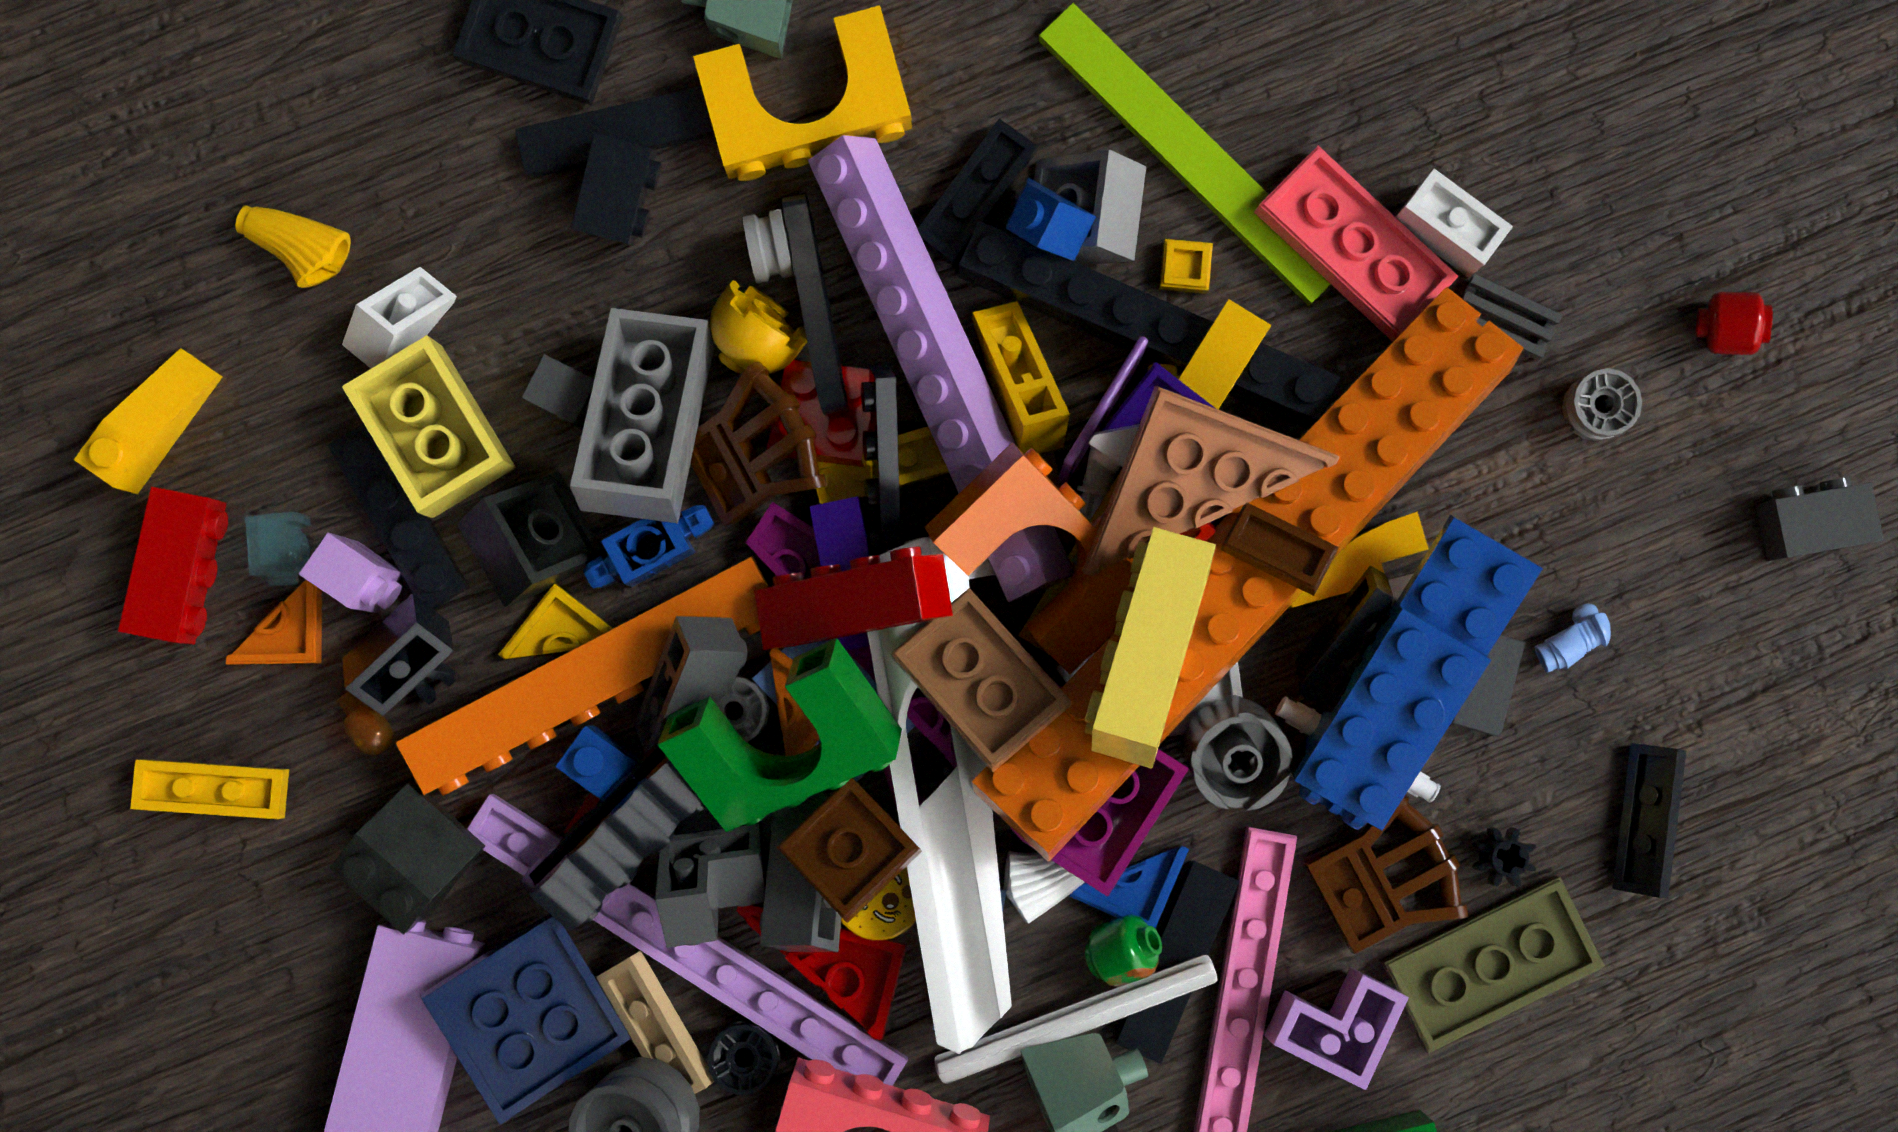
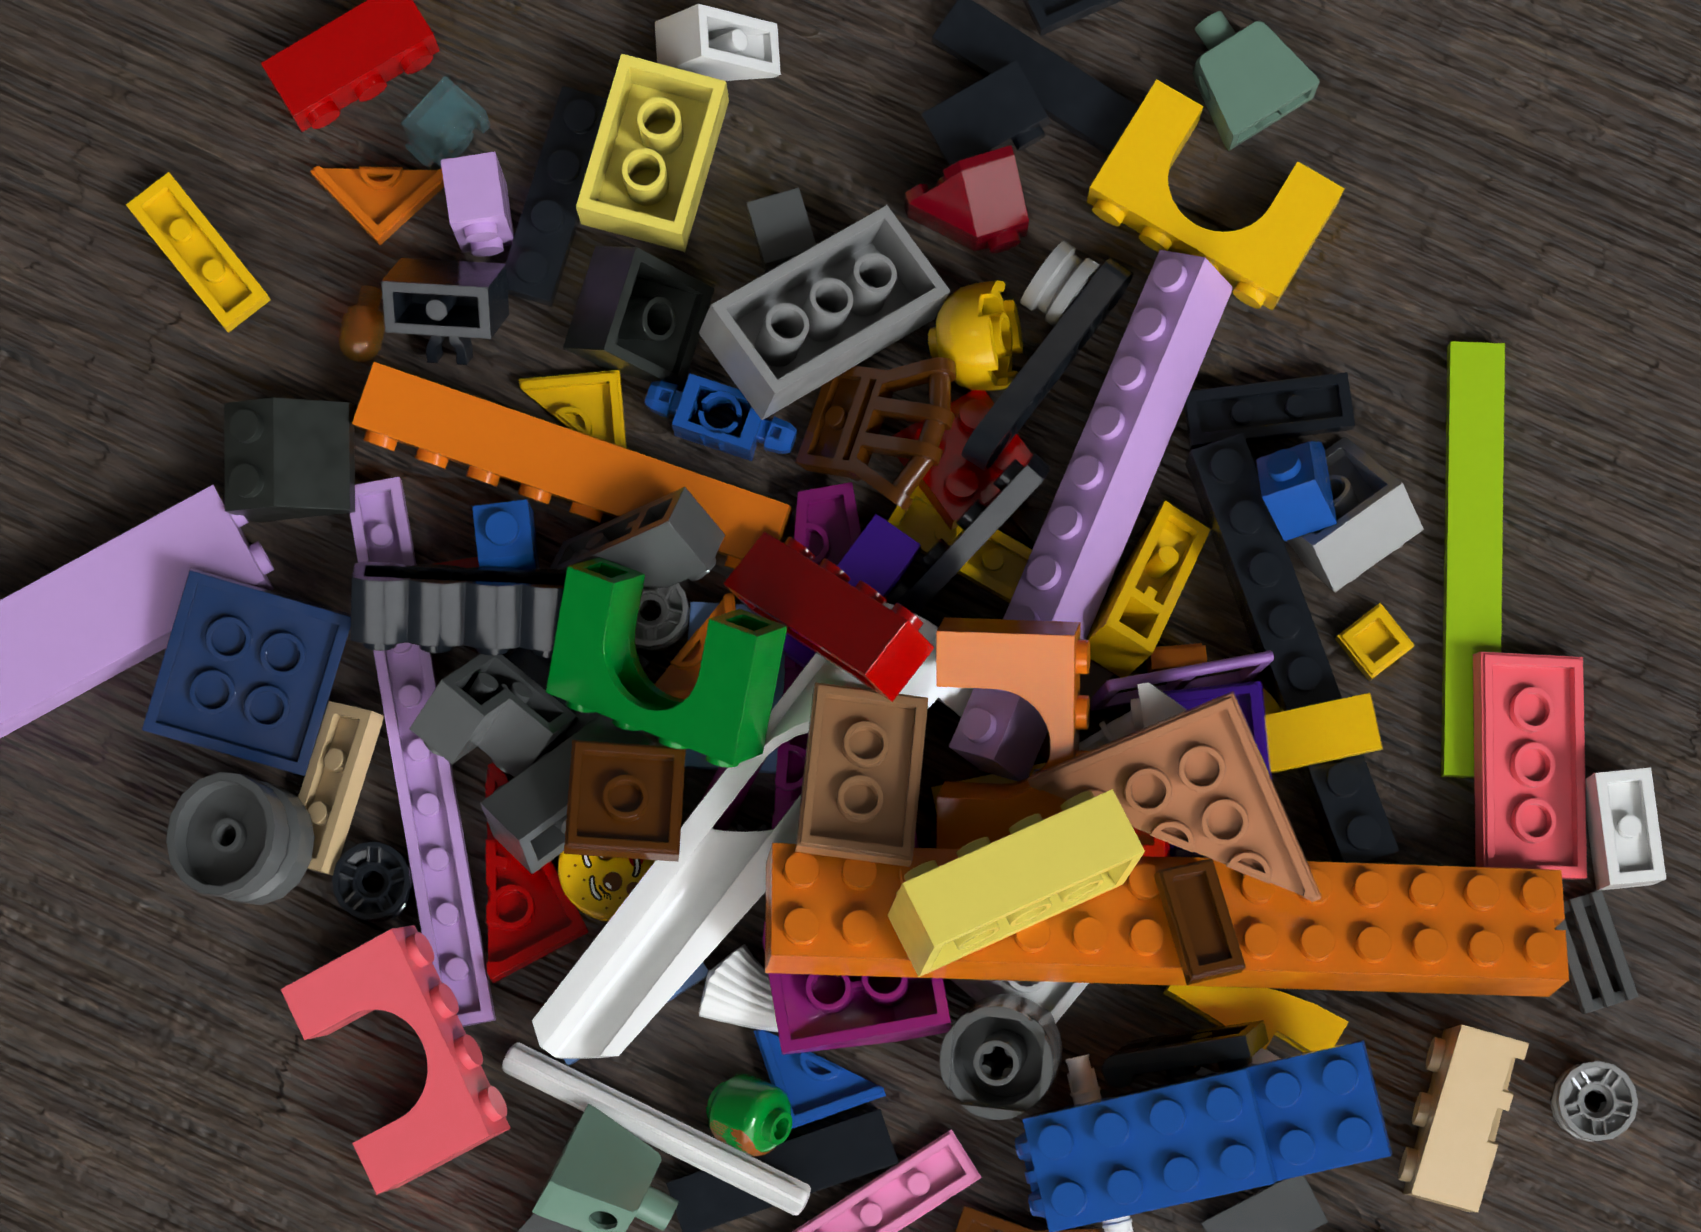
camera: 50 degrees right, 5 degrees down
none -> dark red slope [904,145,1029,253]
none -> orange tile [1146,643,1207,673]
none -> tan wedge [1398,1025,1529,1212]

